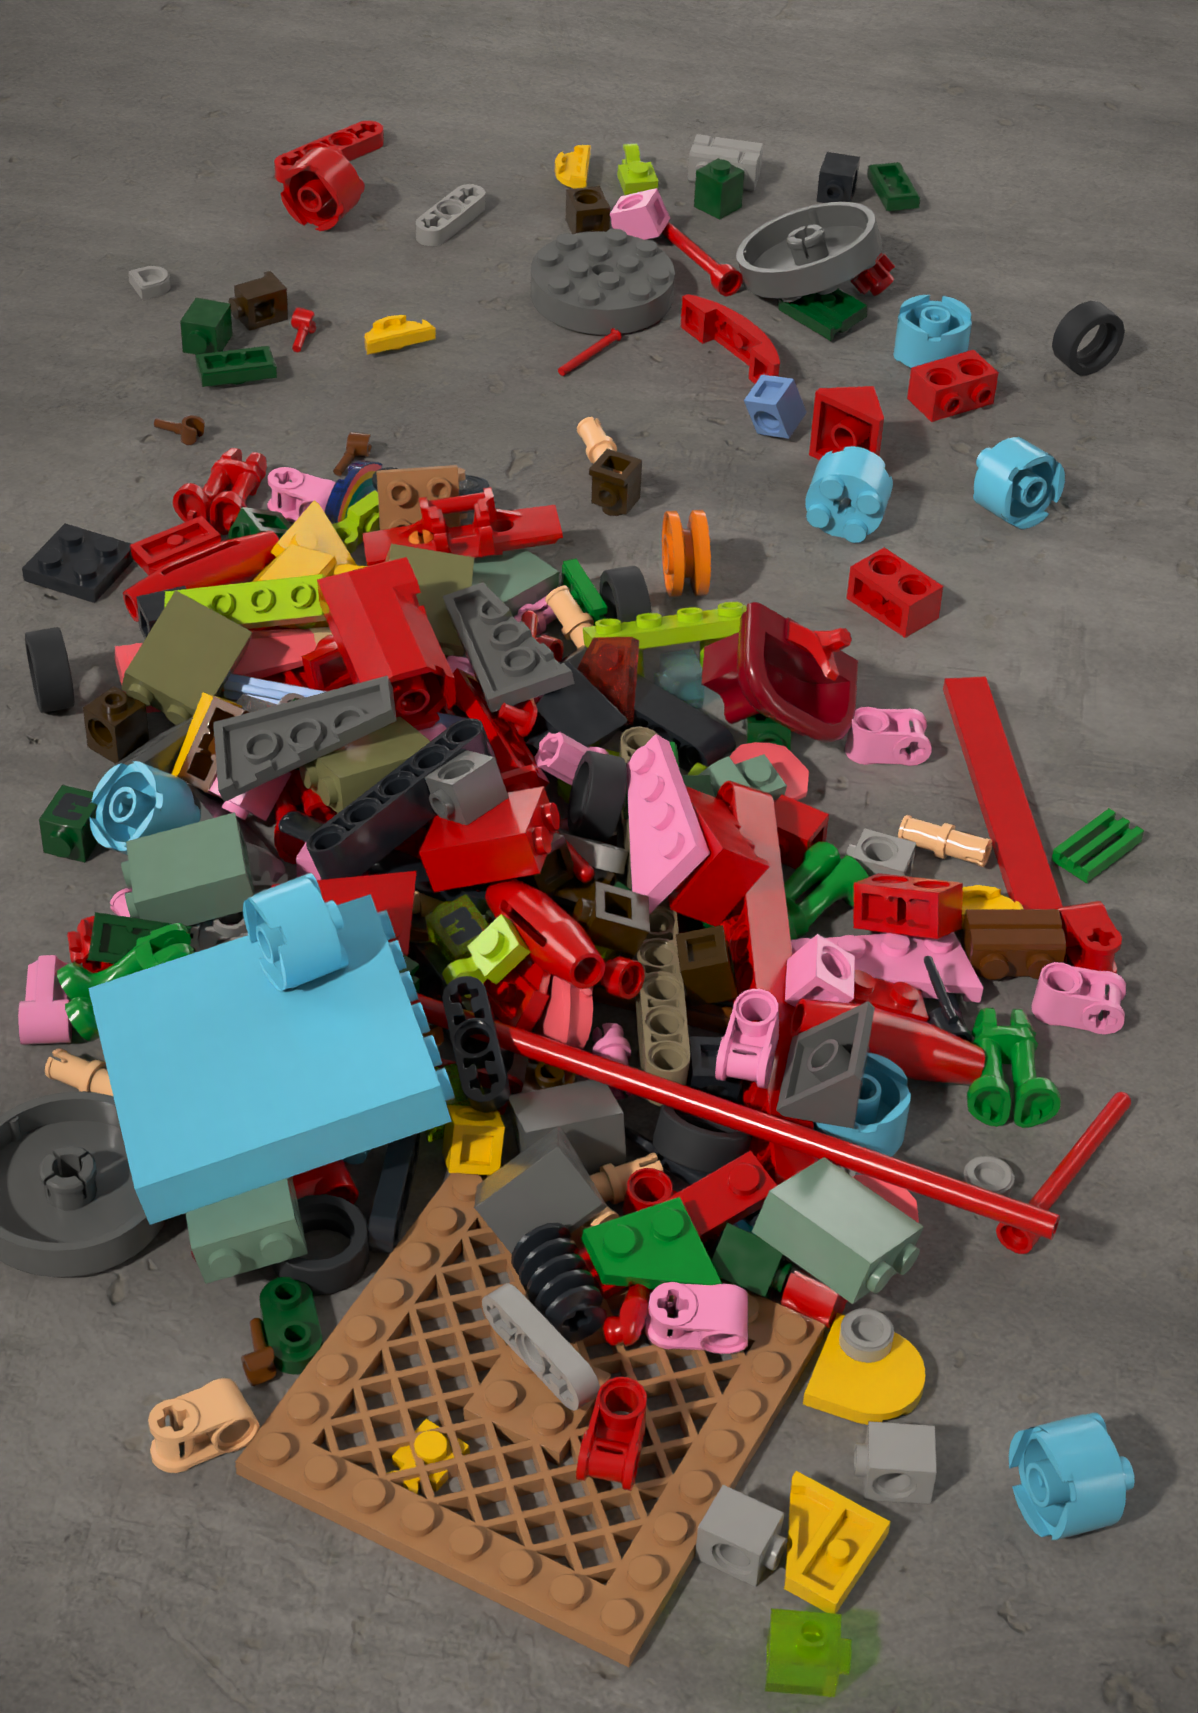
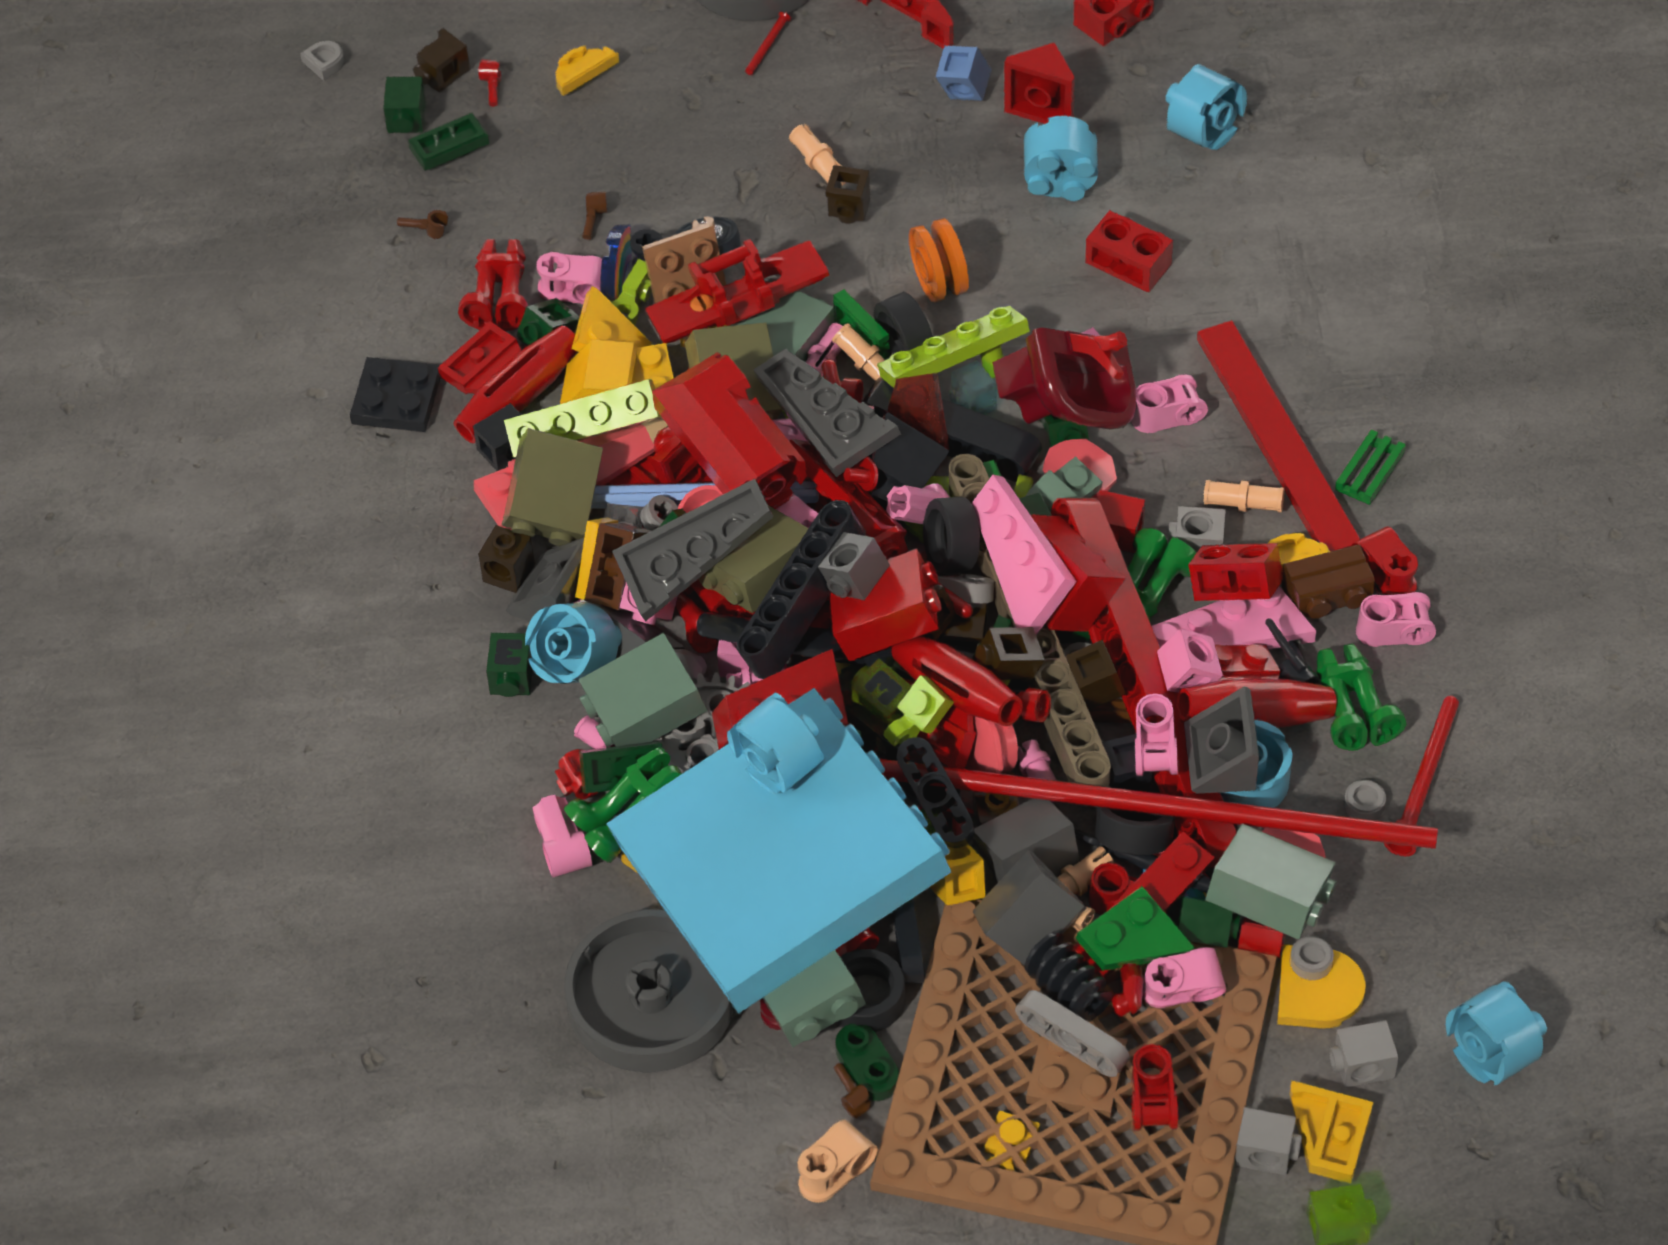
camera: 10 degrees left, 10 degrees up
black tyre [25,627,75,713] -> none
light nougat pin [45,1048,113,1096] -> none

